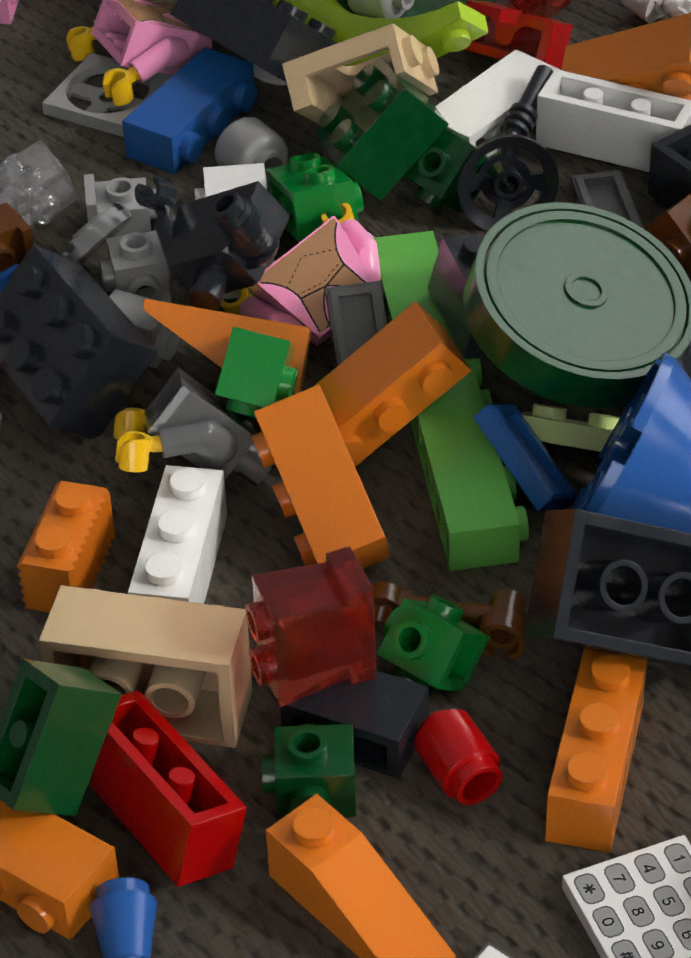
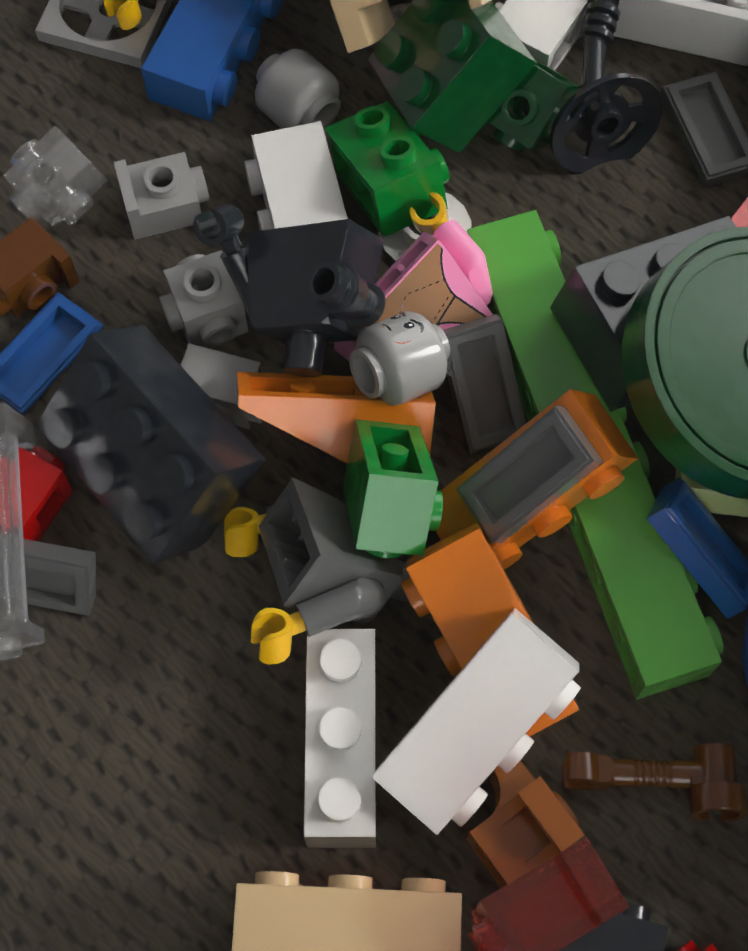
camera: 10 degrees left, 25 degrees up
orange brick [16,481,116,613] -> none
dark grey tile [55,202,133,266] -> none
green brick [377,595,490,691] -> none
none -> light grey head [350,311,450,406]
none -> white brick [372,608,581,835]
none -> dark grey tile [456,406,604,543]

